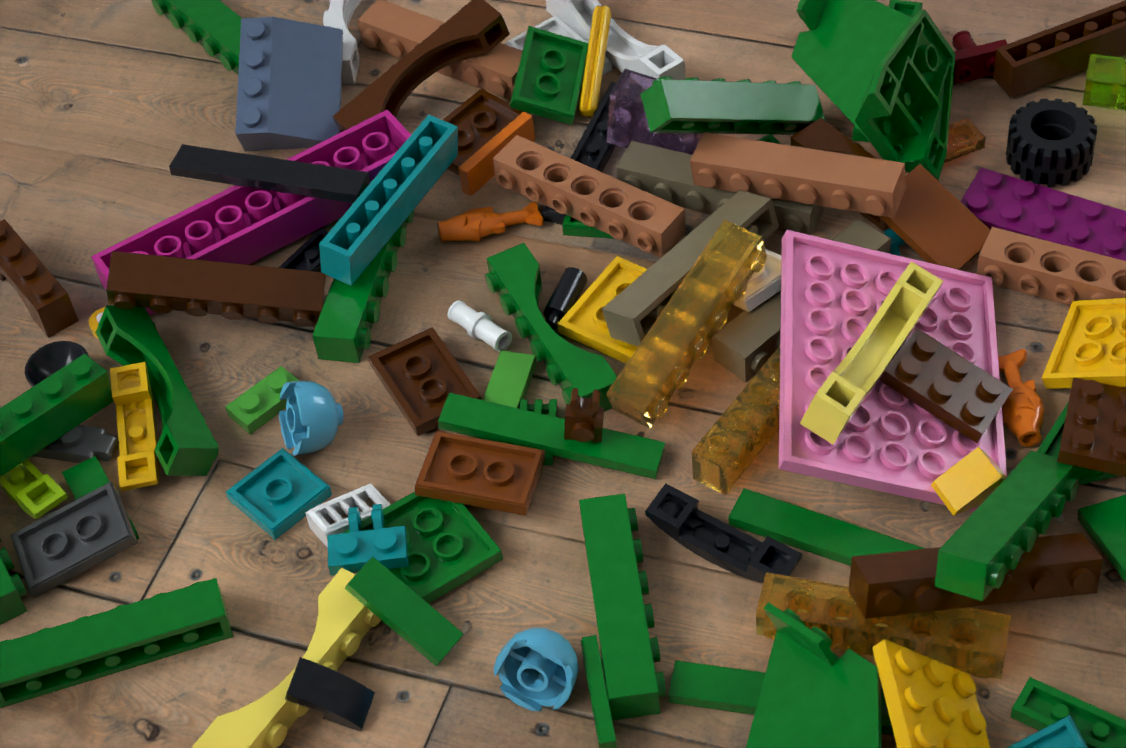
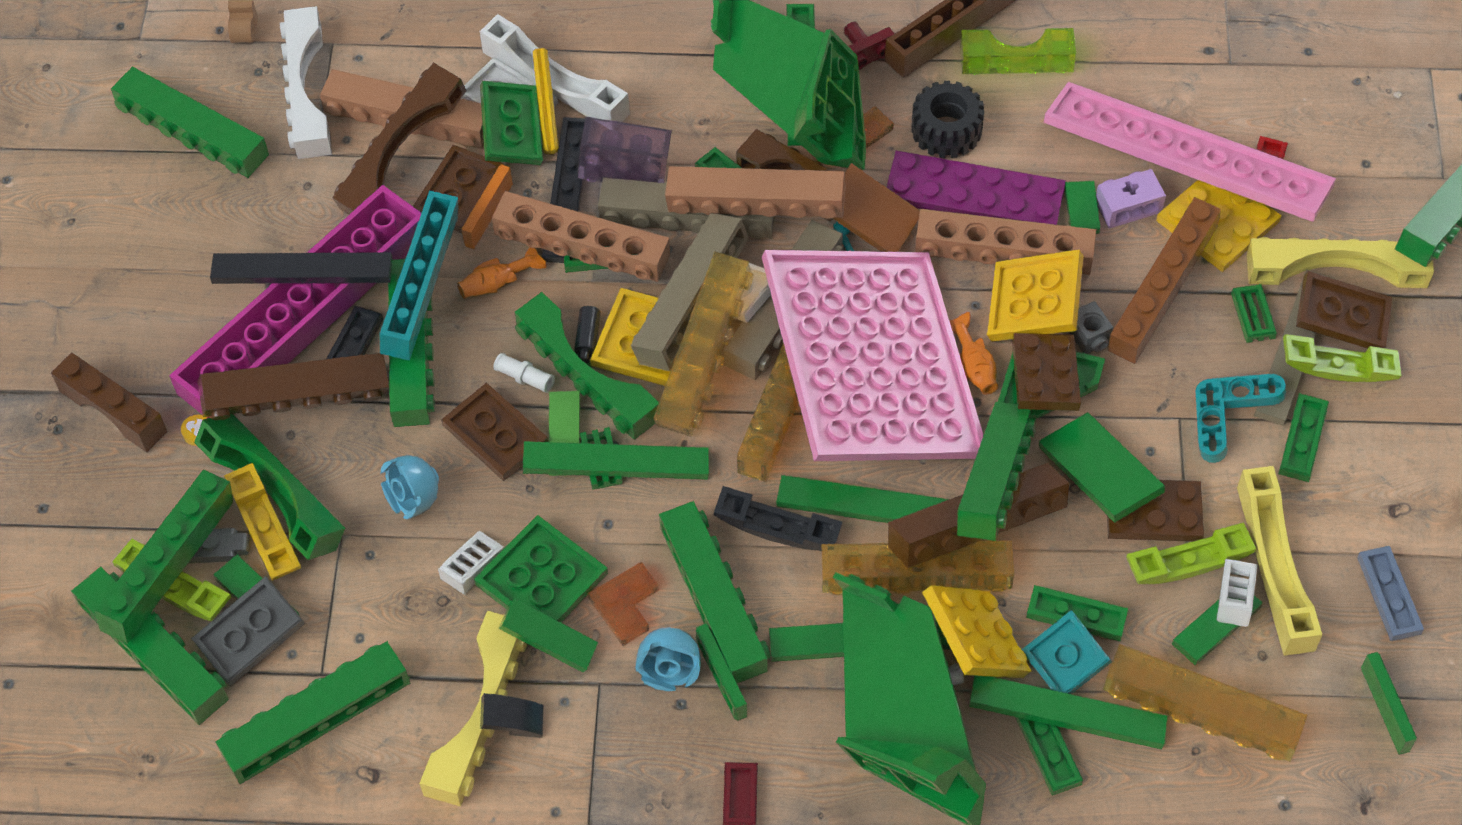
camera: 20 degrees left, 10 degrees up
black piece [25,341,89,387] -> none
bright green plate [225,366,299,435] -> none
teal tile [226,448,332,540] -> none
sand blue slope [235,17,343,151] -> none
teal hinge [328,504,408,576] -> none
dark orange tile [414,431,545,516] -> none
reddish brown plate [564,388,604,442] -> none
green brick [641,76,826,135] -> none
light yellow arch [799,261,943,444] -> none
reddish brown plate [879,327,1013,443] -> none
yellow slope [931,446,1006,516] -> none
none -> clear orange plate [588,562,659,646]

